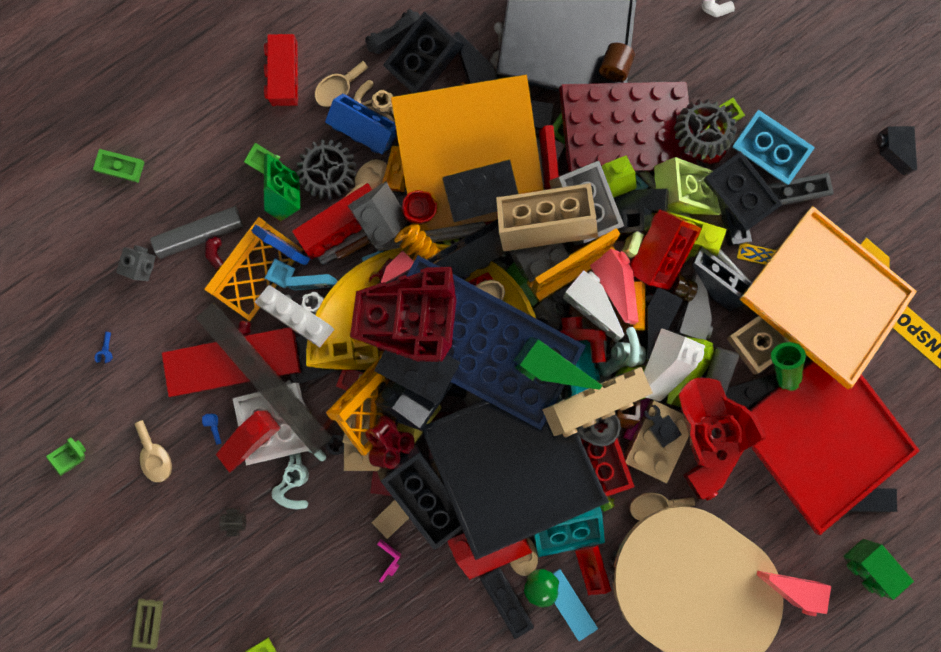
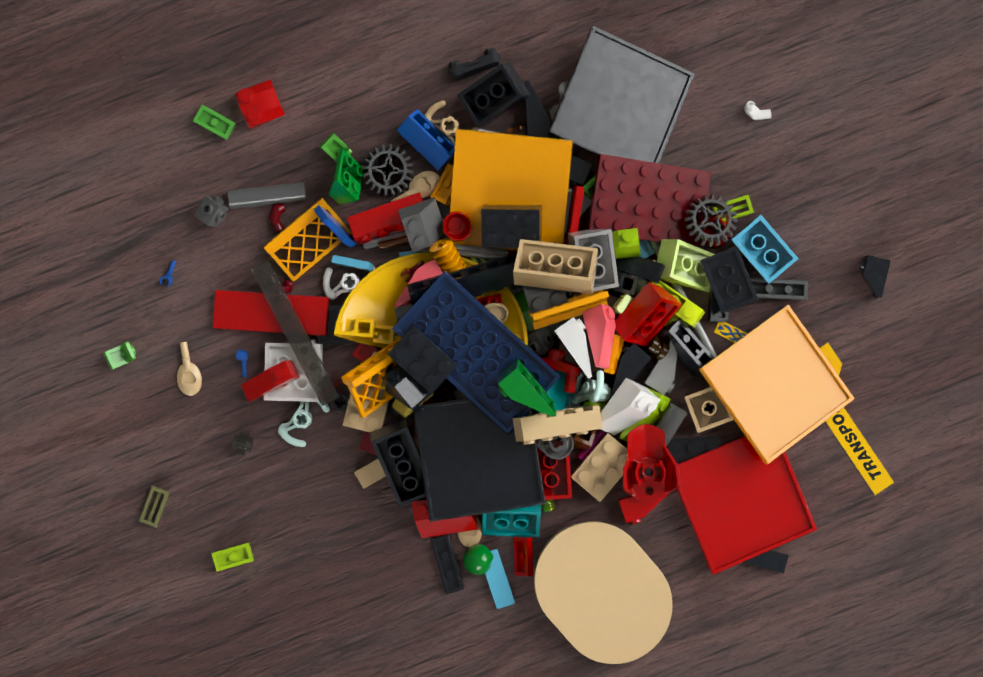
camera: 15 degrees right, 5 degrees up
white plate [255,285,334,348] -> none
red brick [264,34,298,106] -> none
medium azure tile [265,259,295,288] -> none
tan piece [315,61,368,108] -> none
dark red wedge [350,267,456,362] -> none
dark red piece [365,415,415,469] -> none
dark pink bracket [377,539,402,583] -> none
reddish brown piece [599,42,635,82] -> none
tan piece [630,492,695,521] -> none
black plate [643,405,682,448] -> none
coral slope [757,571,831,616] -> none
green plant [771,342,806,391] -> none
green brick [843,539,914,600] -> none
none -> red slope [235,79,285,129]

